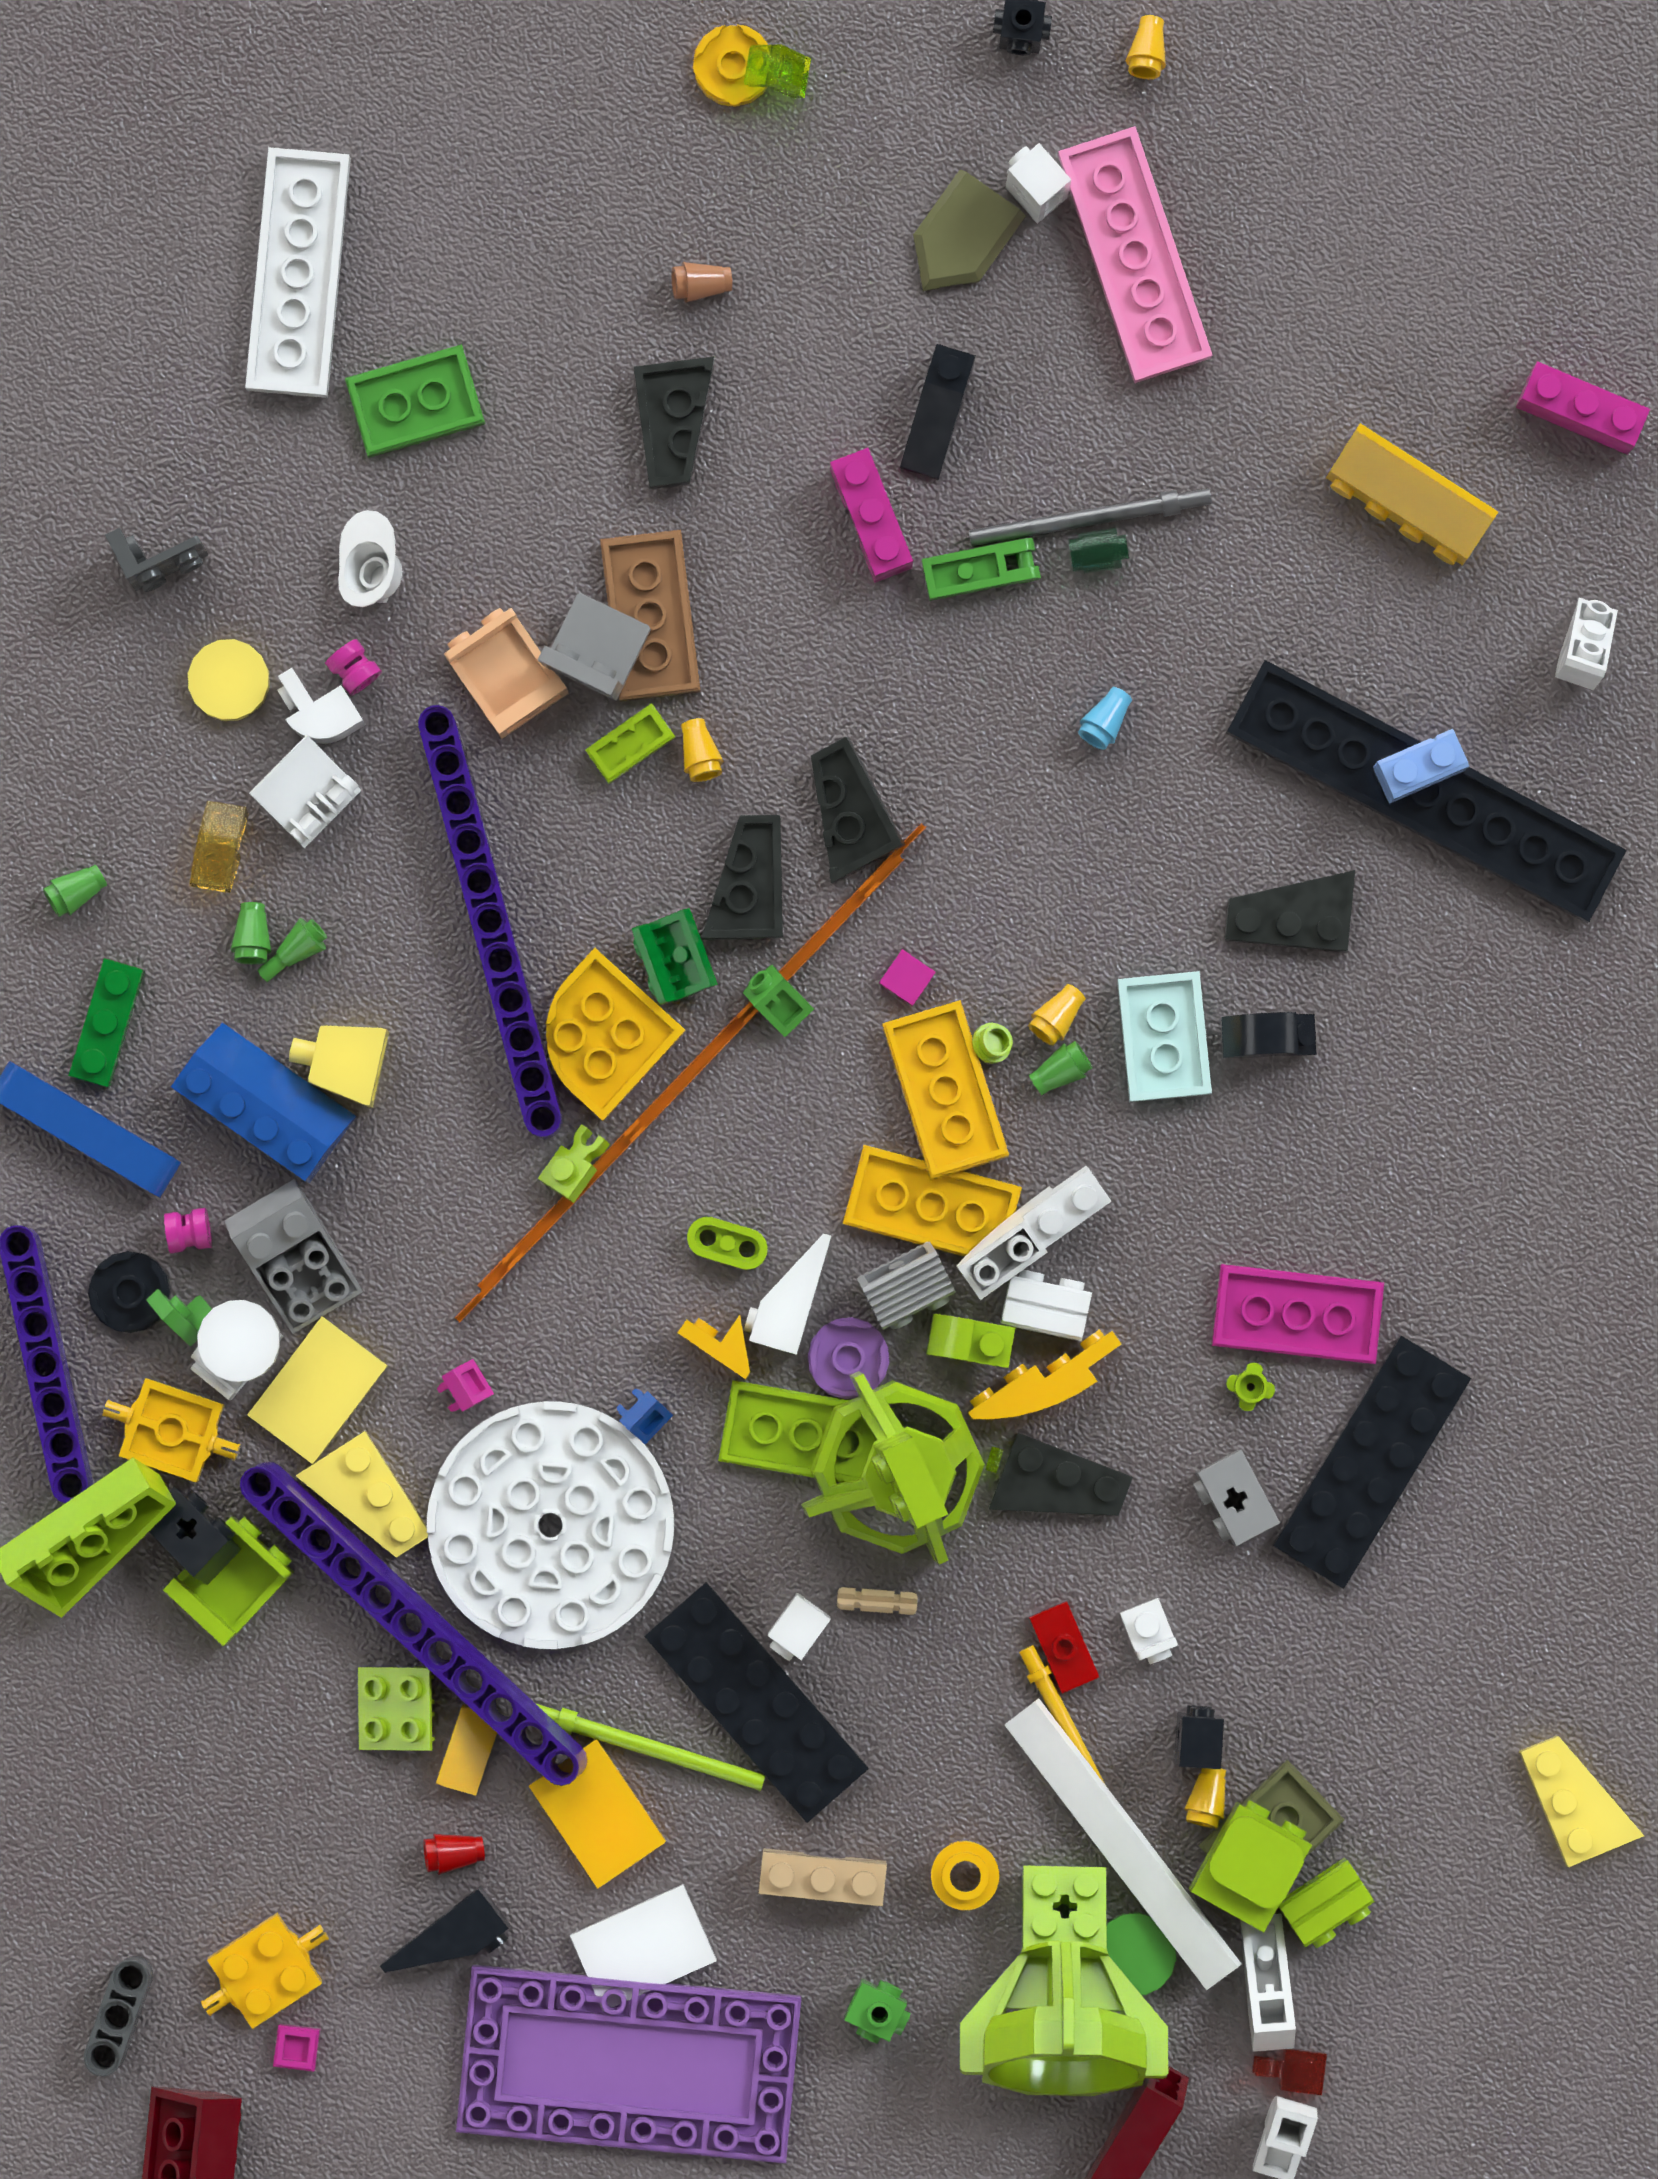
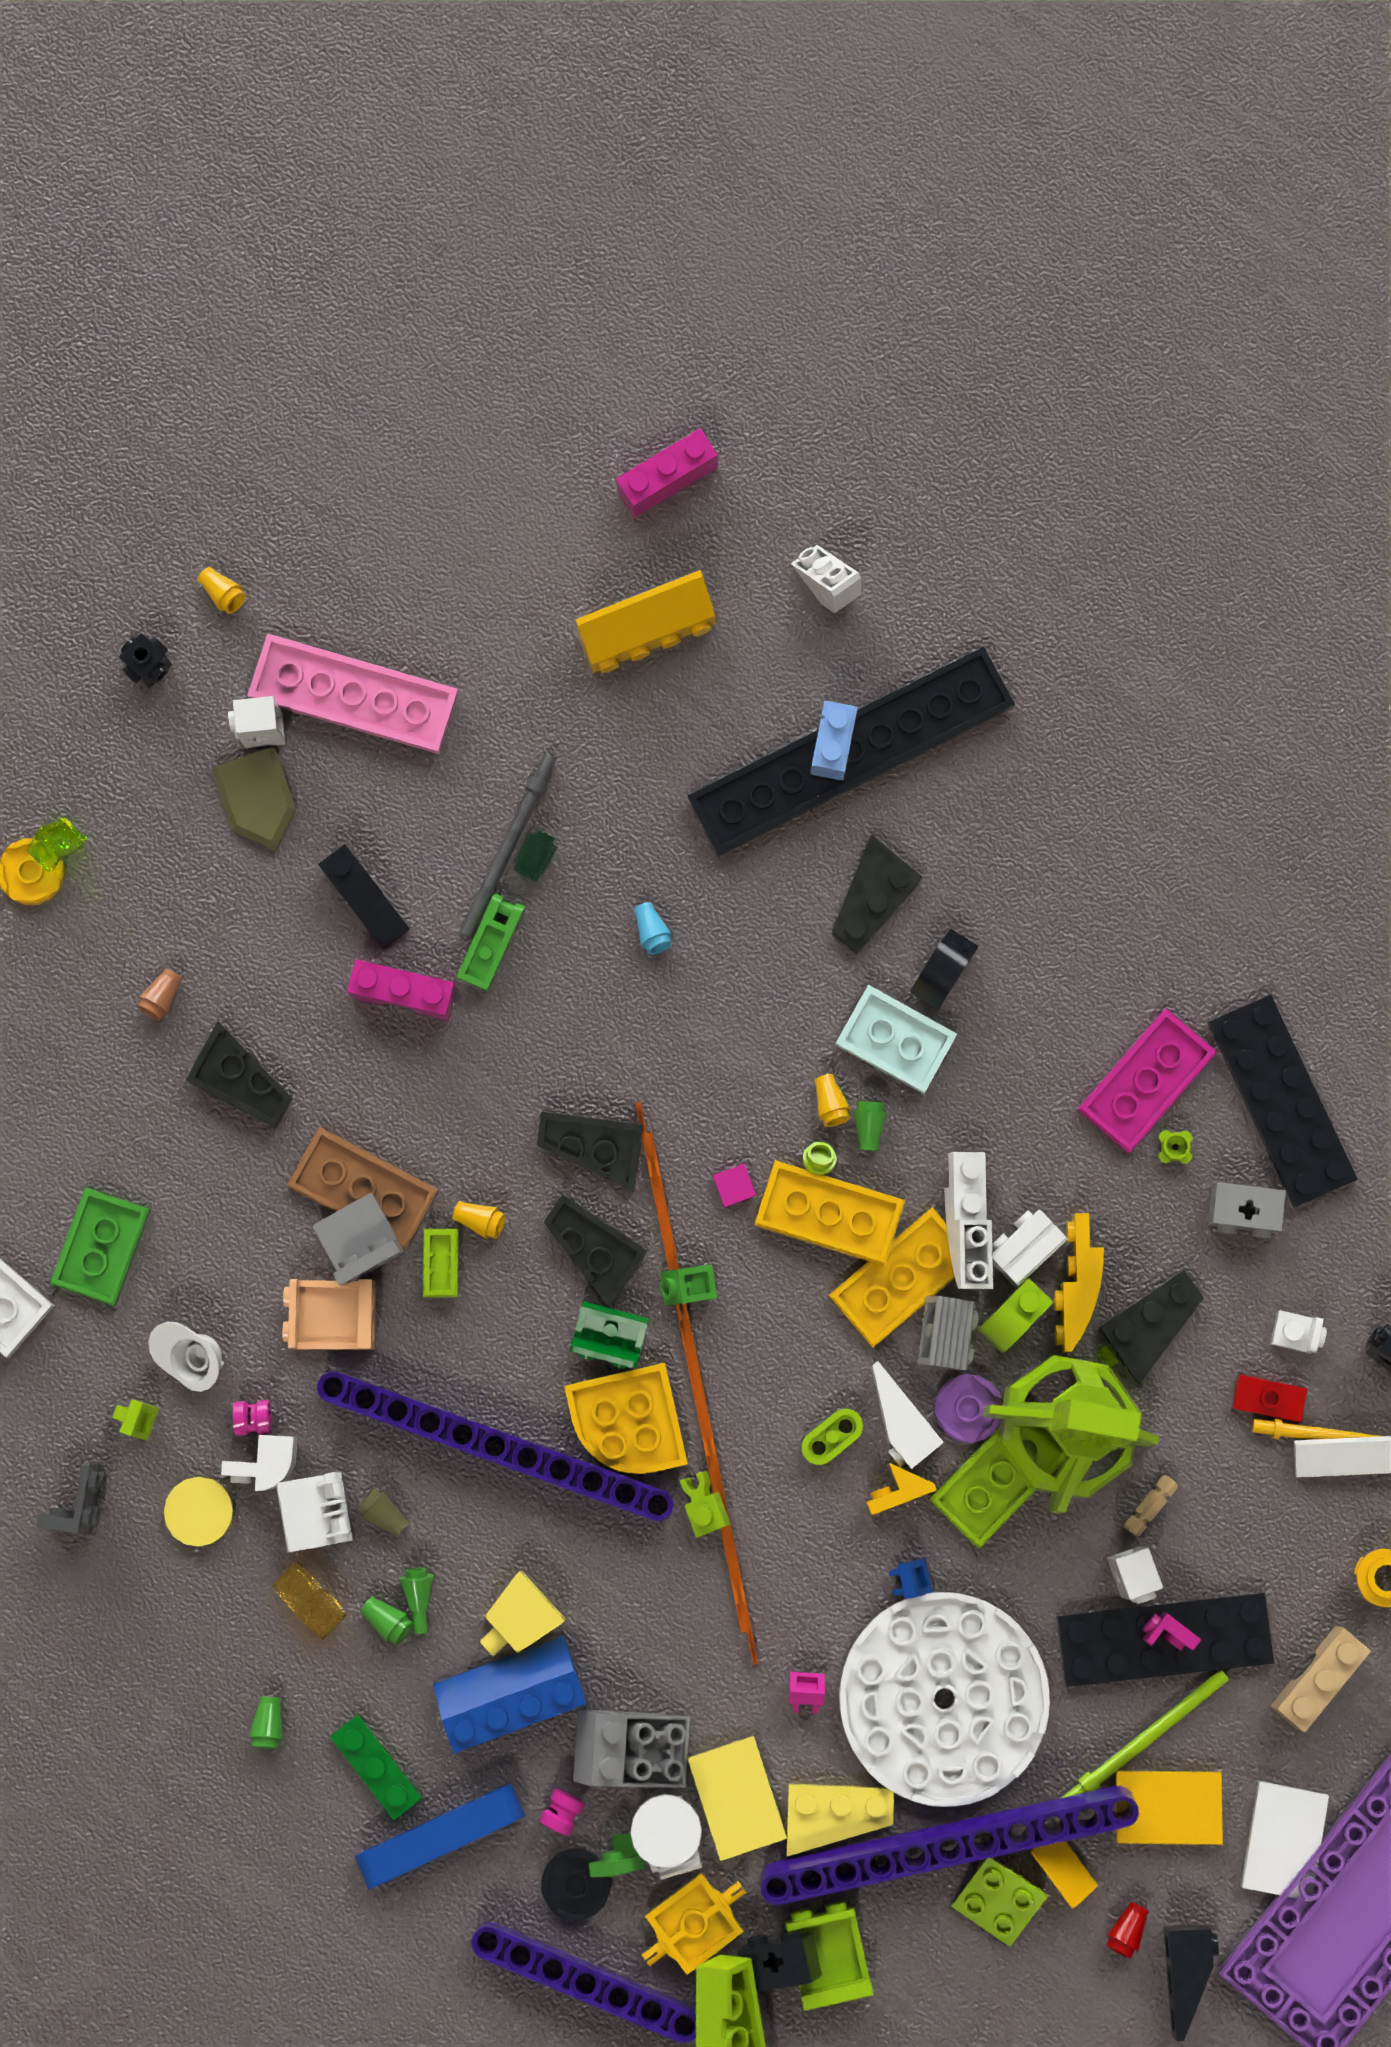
camera: 50 degrees left, 5 degrees down
none -> lime tile [112,1399,160,1441]
none -> olive cone [356,1488,409,1537]
none -> dark pink bracket [1142,1612,1201,1651]

